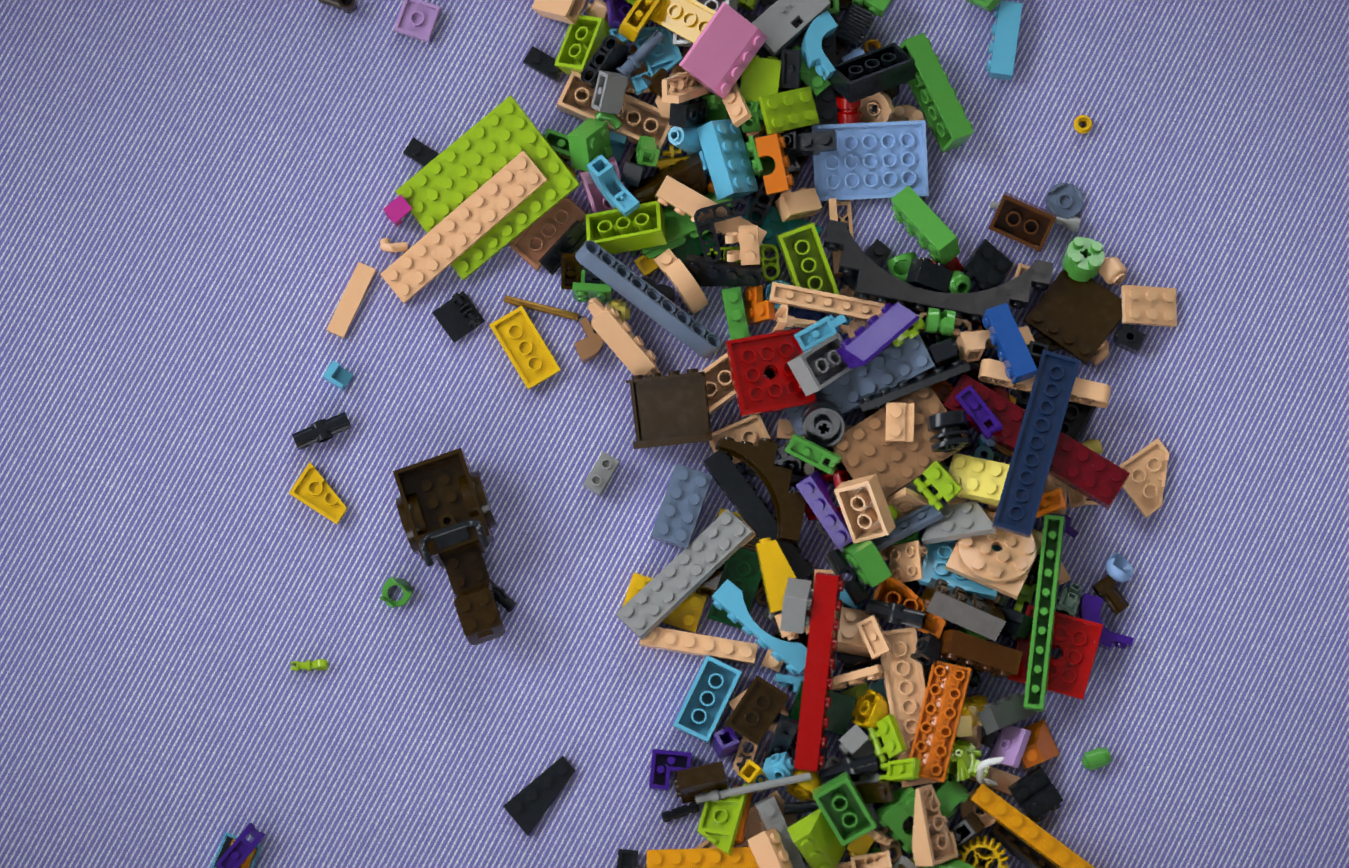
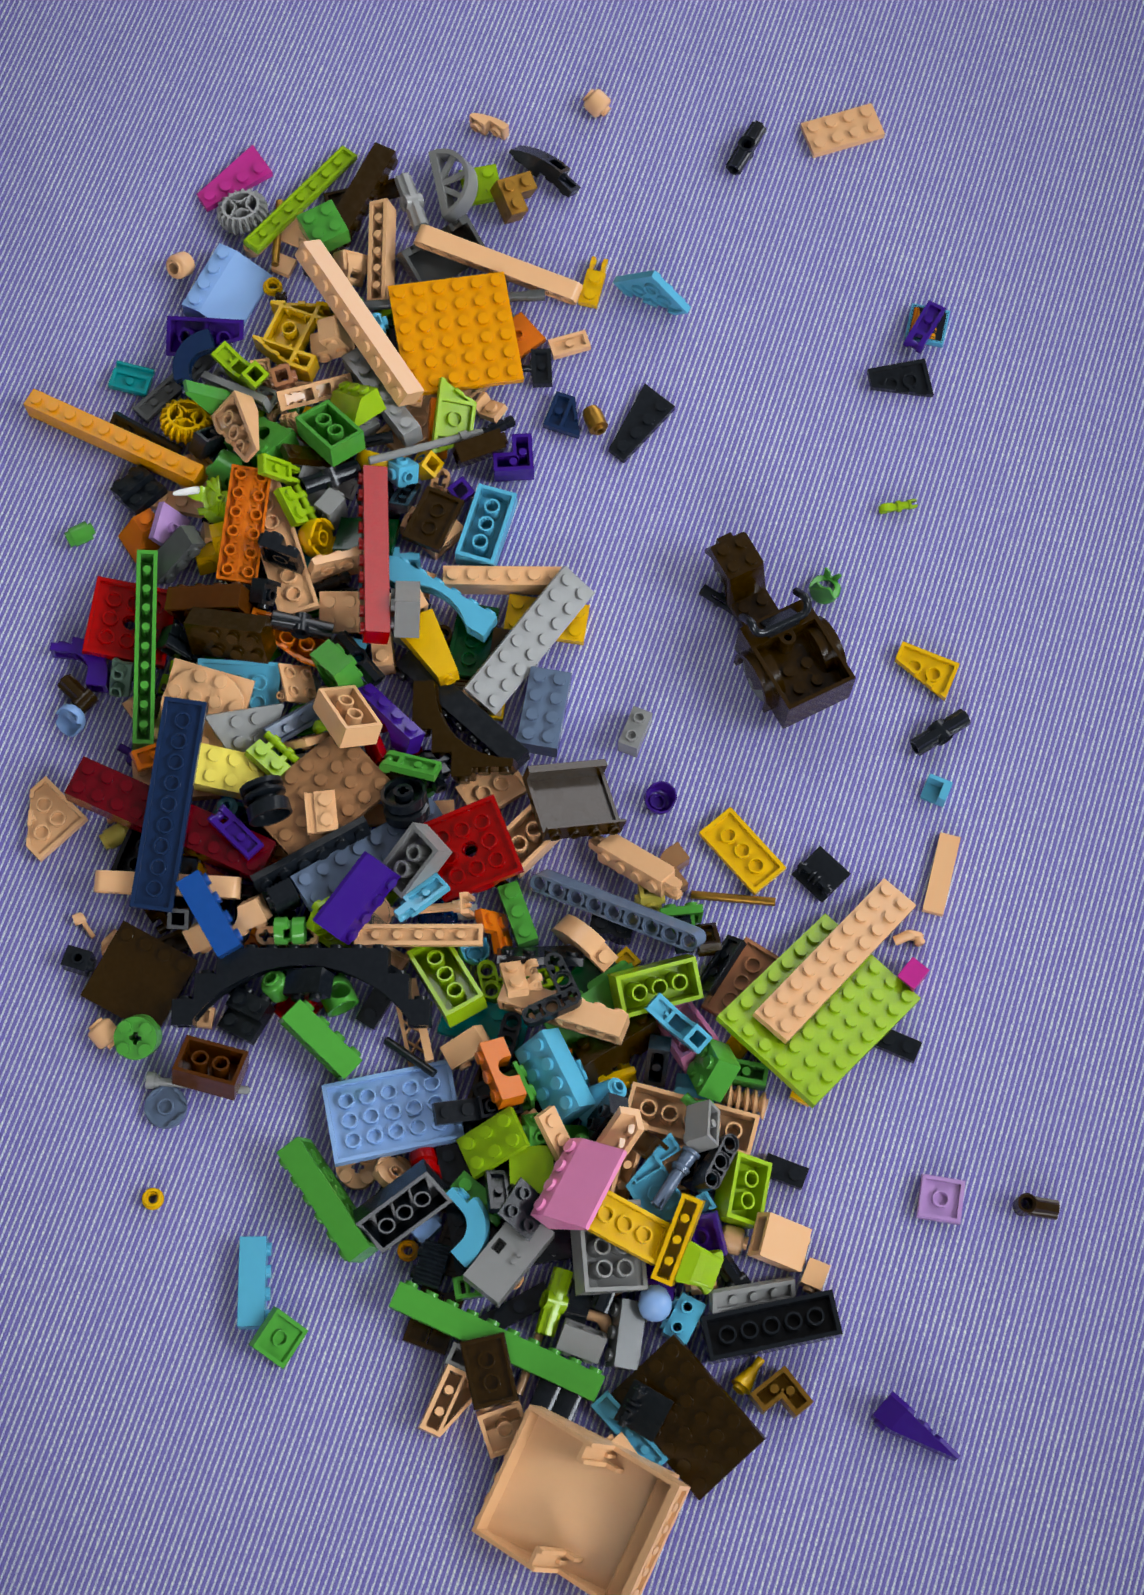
camera: 170 degrees right, 10 degrees down
bright green brick [636,135,660,167] -> none
light nougat plate [856,615,891,659] -> none
light nougat plate [1121,285,1177,327] -> none
none -> light nougat hand [72,912,96,939]
none -> black plate [258,530,305,574]
none -> black bar [384,1037,437,1077]
none -> light nougat bracket [475,391,508,423]
none -> black hinge [497,1177,541,1241]
none -> dark blue wing [543,391,580,439]
none -> pearl gold brick [583,405,608,435]
none -> dark purple hair [644,781,677,815]
none -> light nougat piece [722,1084,769,1120]
none -> black wing [867,358,934,398]

